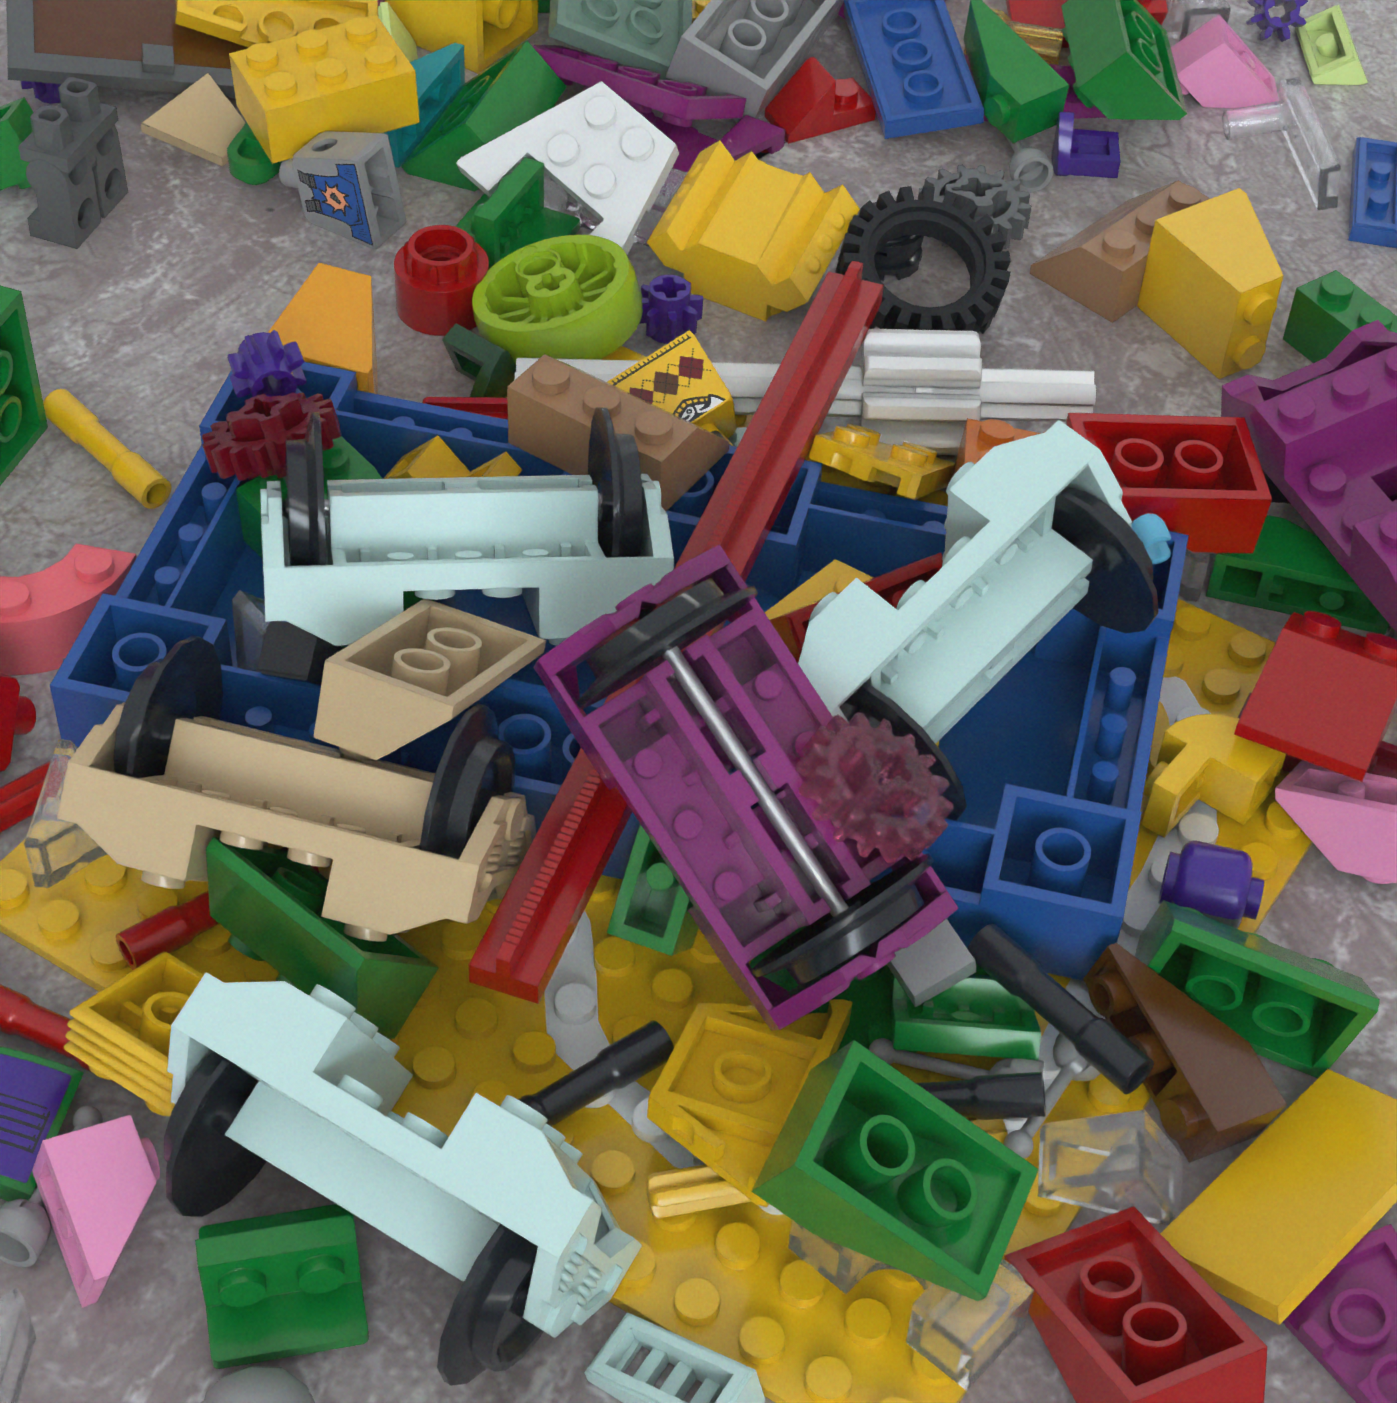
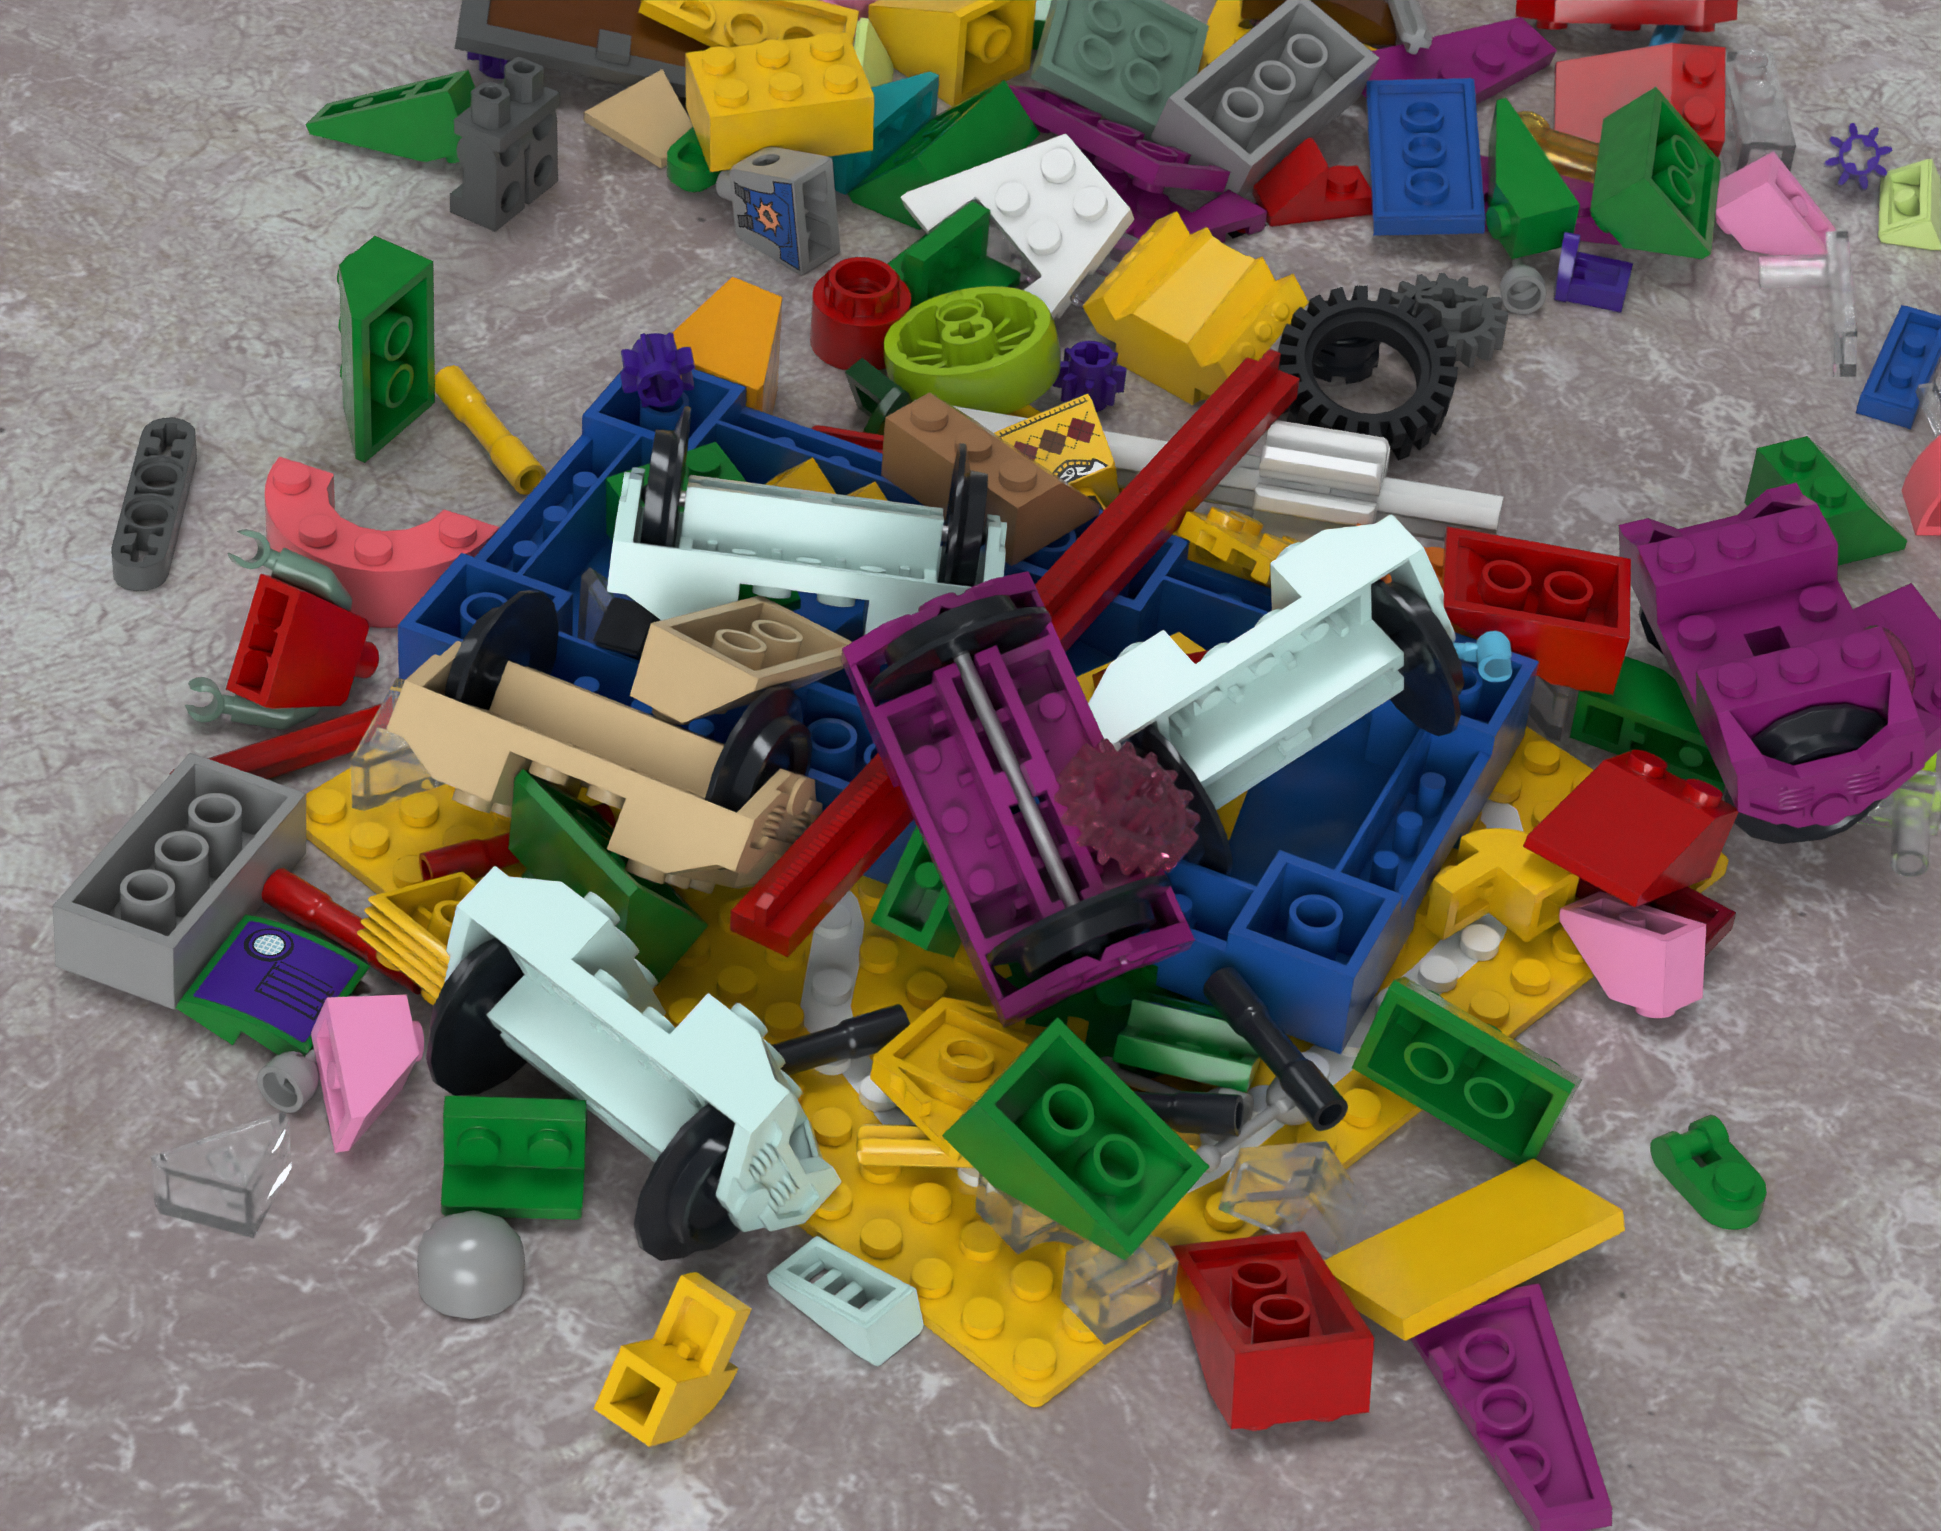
camera: 10 degrees right, 5 degrees down
dark red gear [202,392,342,480] -> none
light grey tile [887,919,976,1007] -> none
medium nougat slope [1030,180,1211,323] -> none
reddish brown slope [1083,943,1287,1163] -> none
yellow slope [1137,188,1284,379] -> none
dark purple head [1158,840,1264,929] -> none

